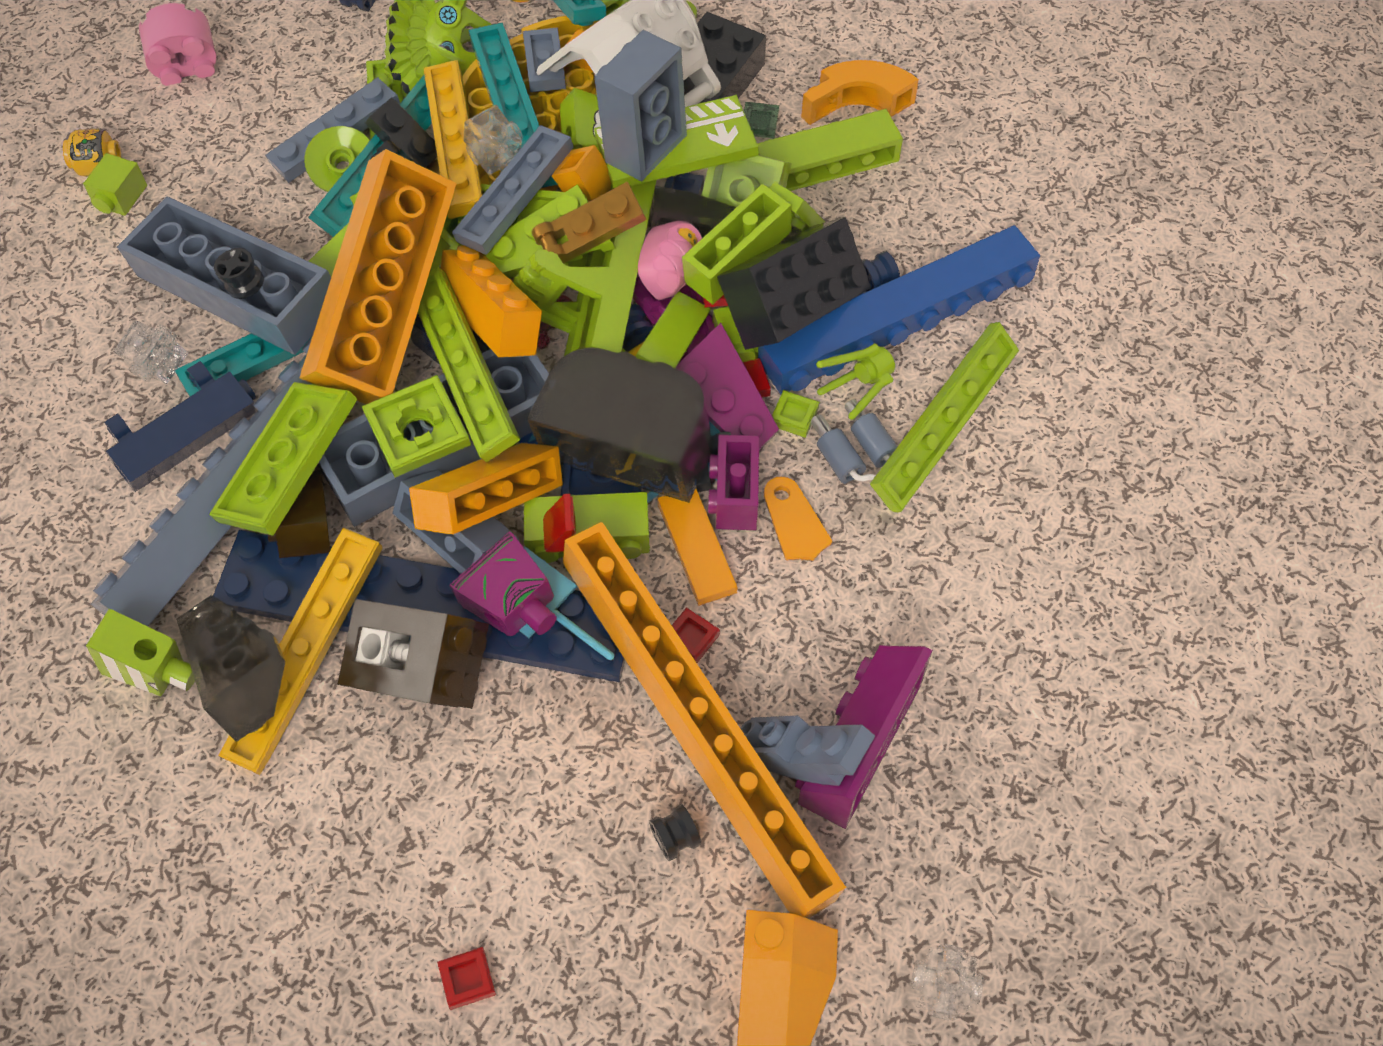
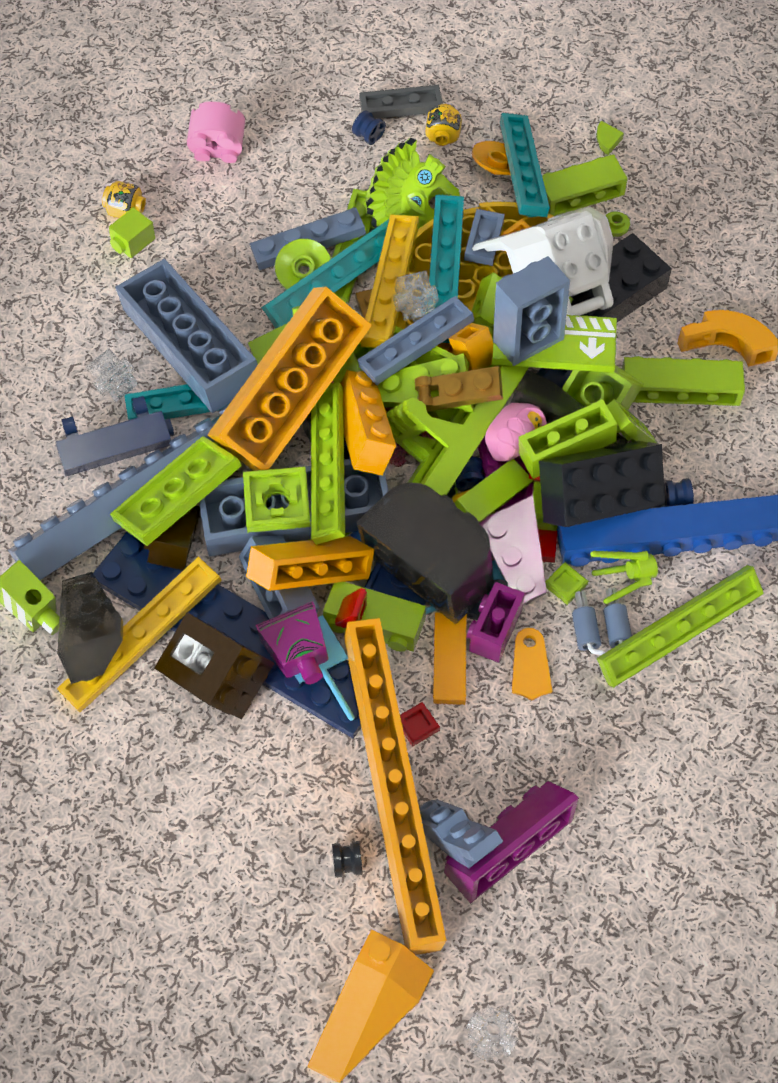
camera: 20 degrees right, 0 degrees up
black wheel [214,248,264,299] -> none
black plate [365,97,437,168] -> none
red tile [437,947,496,1010] -> none
clear green tile [744,102,780,139] -> none

